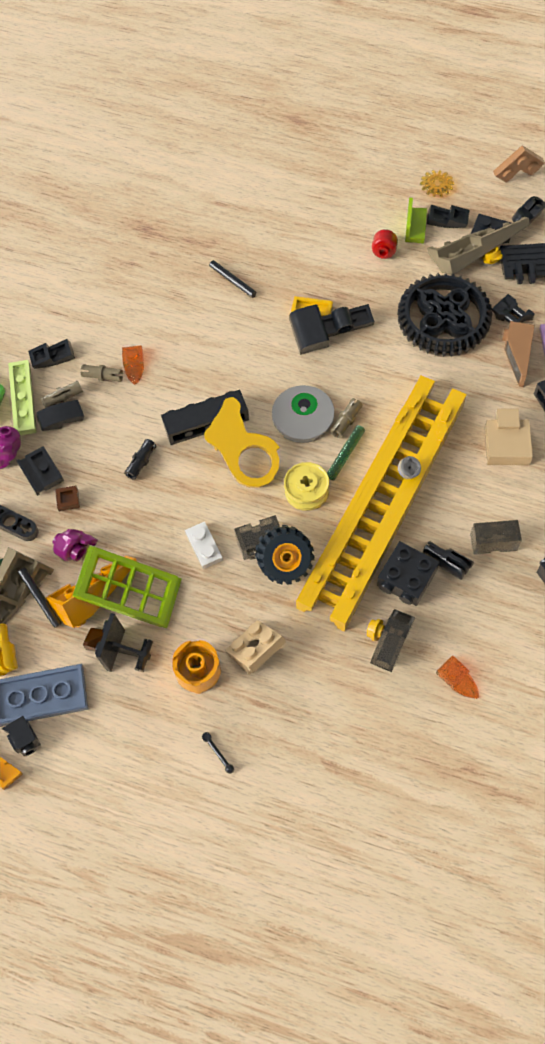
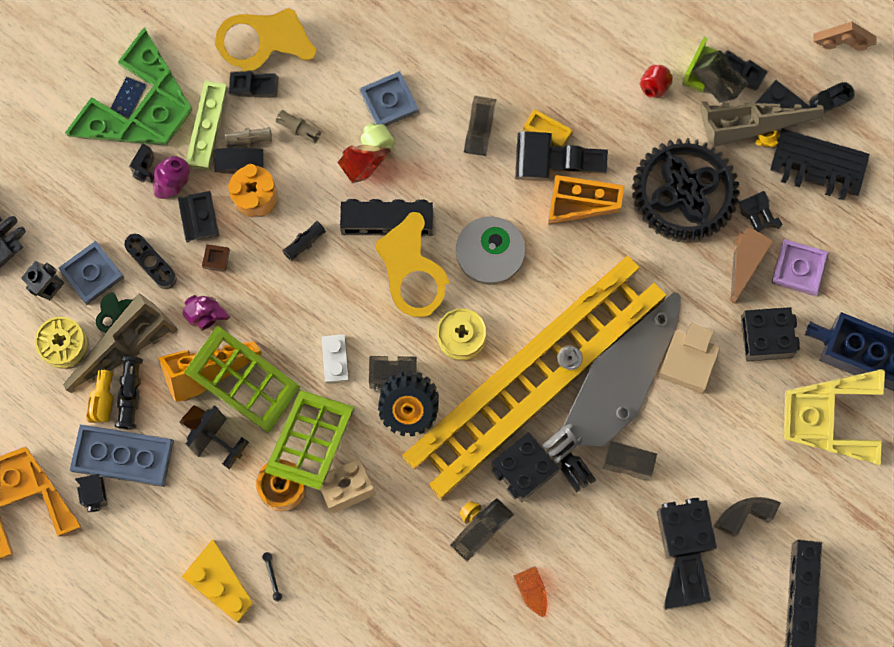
camera: 15 degrees right, 10 degrees up
black bar [18,568,62,628] -> none
clear orange plate [122,345,144,385] -> none
bar [209,260,257,298] -> none
clear green piece [327,425,365,481] -> none
dark tan pin [330,398,363,438] -> none
clear yellow gear [420,170,454,197] -> none
none -> black piece [115,356,143,430]
none -> yellow wing [182,539,253,623]
none -> yellow animal [215,8,316,71]
none -> light orange brick [228,164,278,217]
none -> lime piece [265,390,354,490]
none -> clear red slope [337,145,391,184]
none -> sand blue tile [359,71,419,126]
none -> yellowish green head [361,123,394,158]
none -> clear smoke brick [464,96,497,156]
none -> light grey wing [542,293,681,463]
none -> light orange wedge [548,175,624,224]
none -> clear smoke brick [692,50,748,103]

